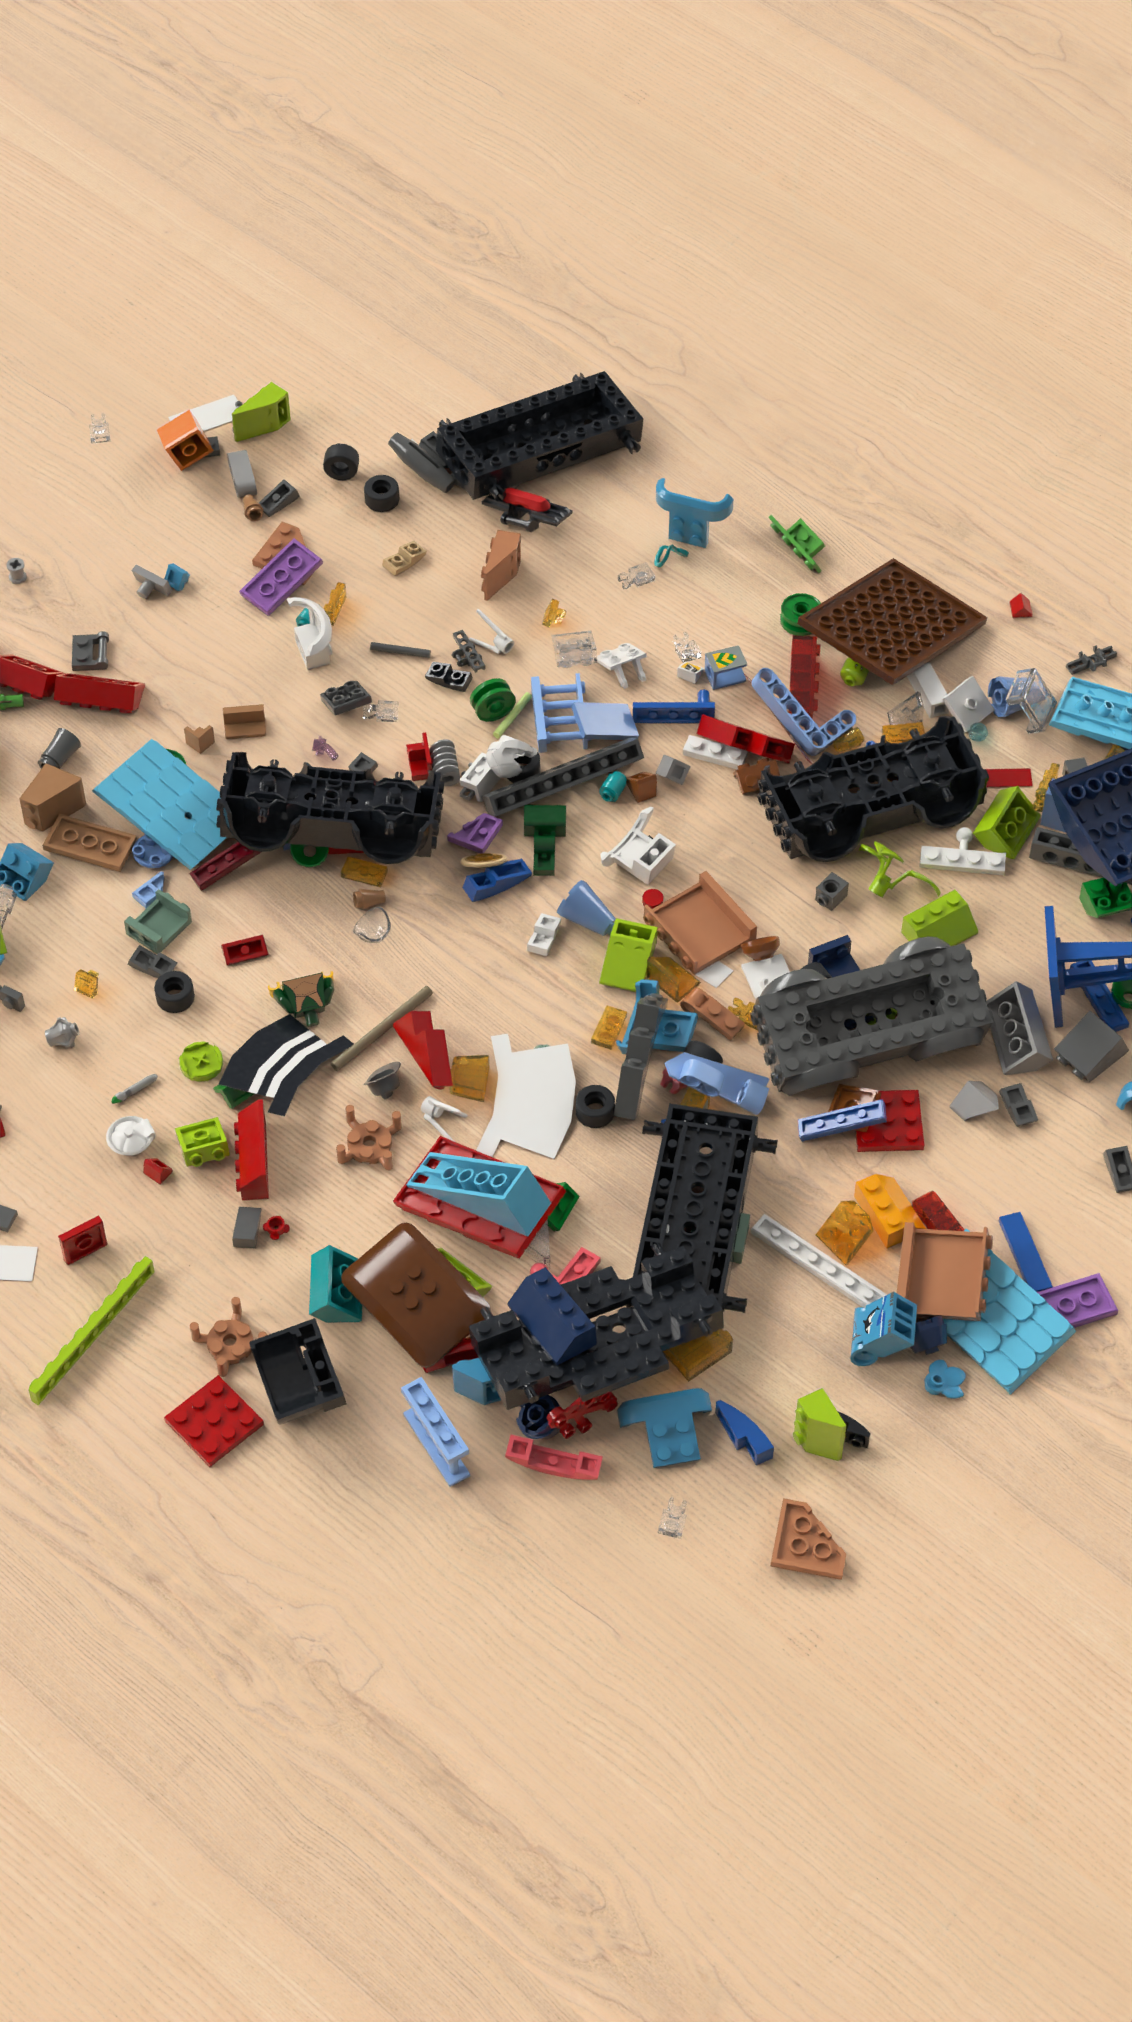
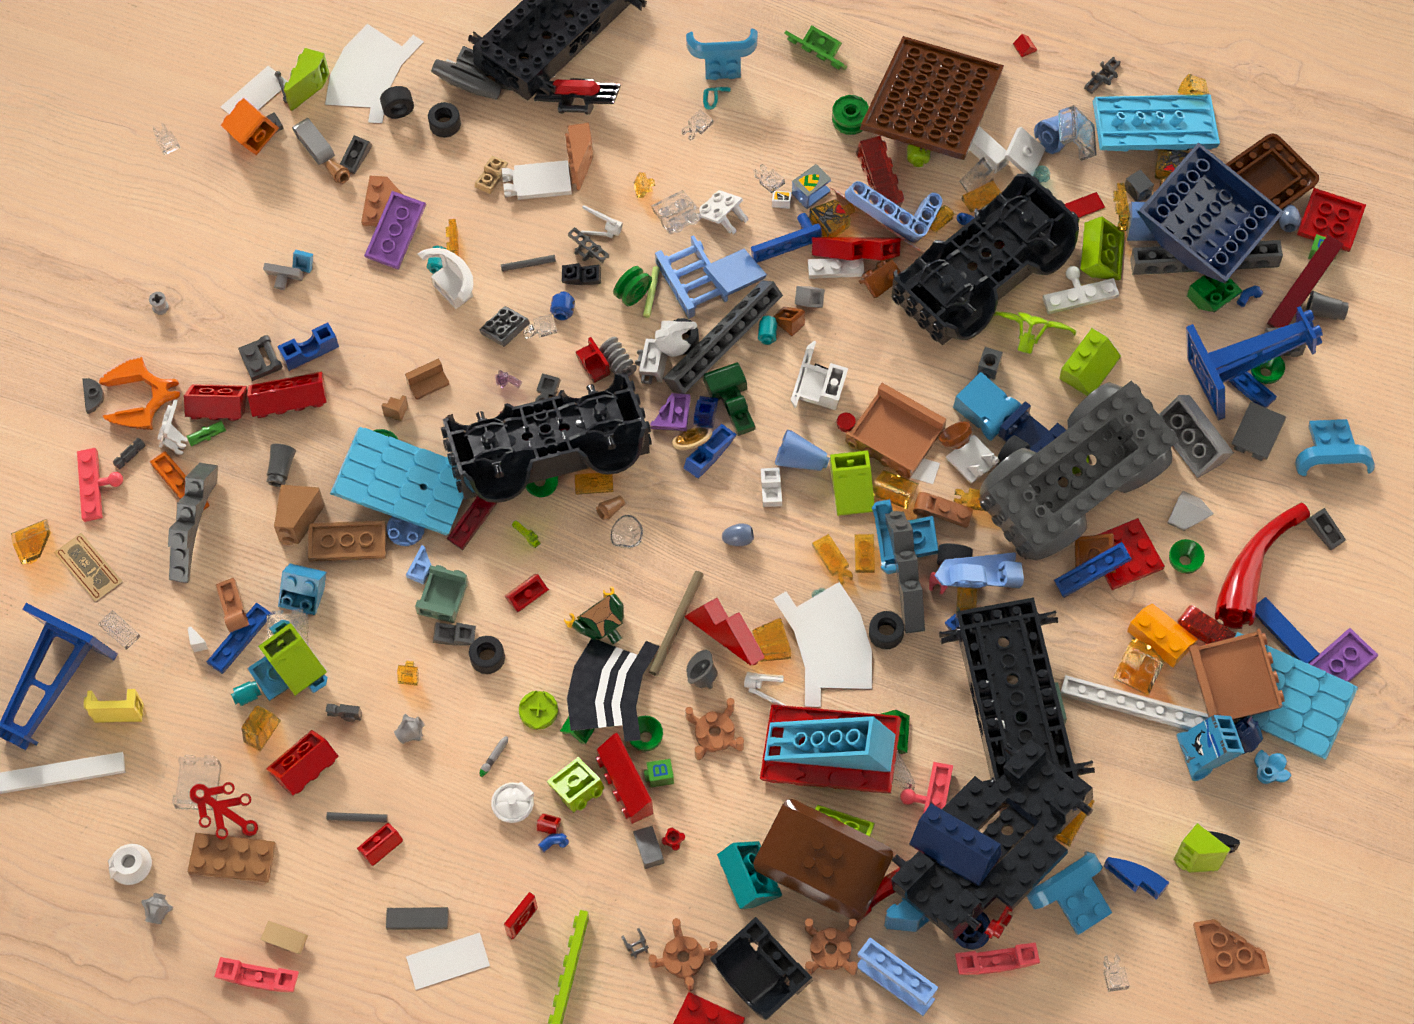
camera: 20 degrees left, 10 degrees up
dark grey slope [999,1083,1038,1127] -> none
none -> blue arch [278,322,339,371]
none -> white sticker [325,24,424,123]
none -> white tile [502,160,572,200]
none -> clear neon green bar [512,520,541,548]
none -> blue arm [538,833,569,852]
none -> blue head [550,291,575,320]
none -> dark grey piece [621,928,649,959]
none -> green piece [629,715,663,752]
none -> bright green brick [644,759,674,788]
none -> clear blue brick [694,396,718,429]
none -> sand blue animal [722,523,754,546]
none -> nougat plate [805,918,858,975]
none -> clear yellow torso [809,199,855,237]
none -> clear yellow plate [812,534,853,585]
none -> dark azure piece [953,372,1022,441]
none -> green piece [1169,539,1205,574]
none -> red brick [1214,502,1310,629]

